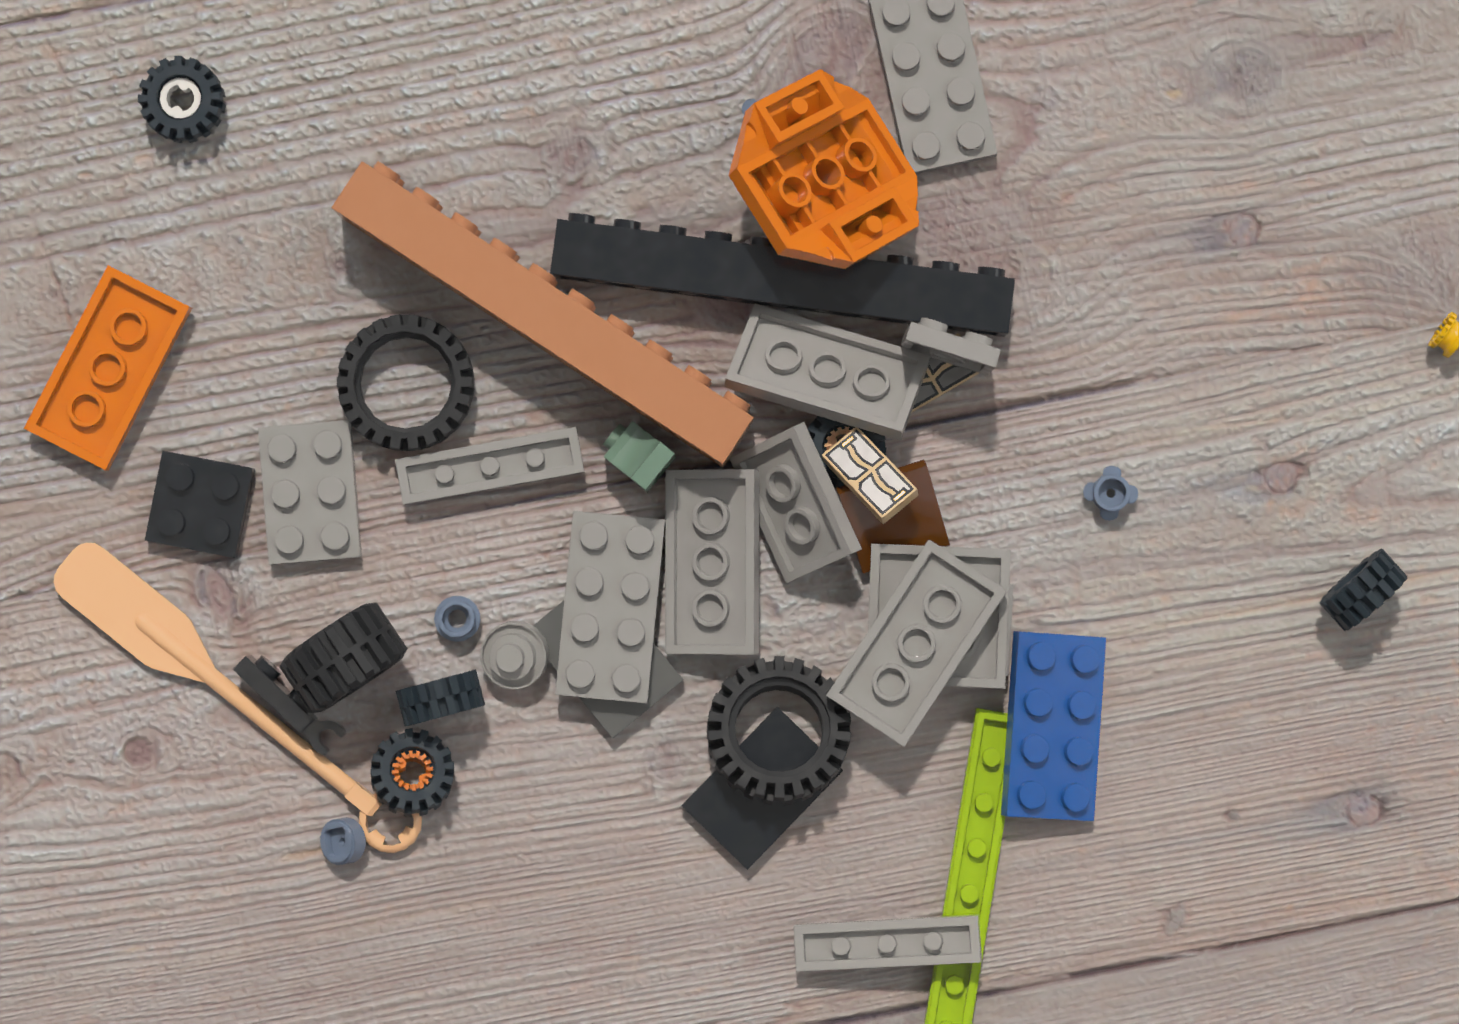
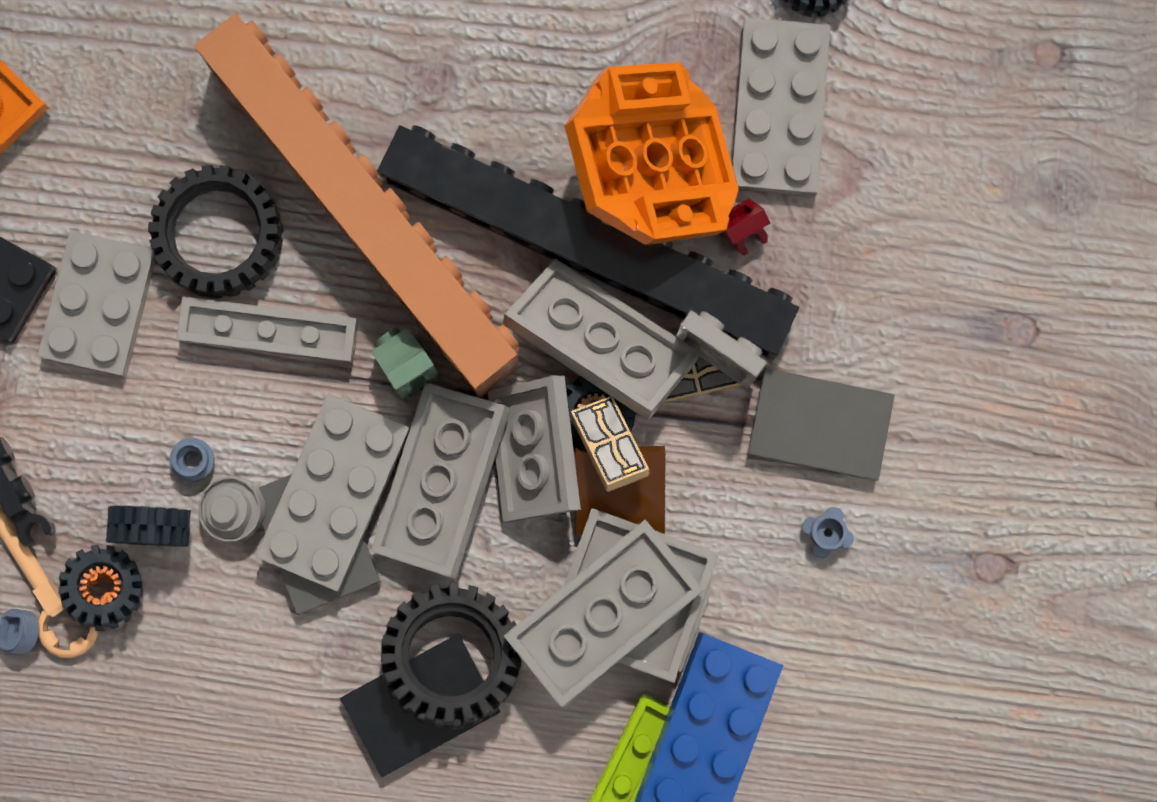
camera: 20 degrees right, 5 degrees down
black tyre [280,602,408,714] -> none
black bush [1319,548,1408,631] -> none
none -> dark red tile [719,198,771,256]
none -> dark grey tile [747,368,895,481]

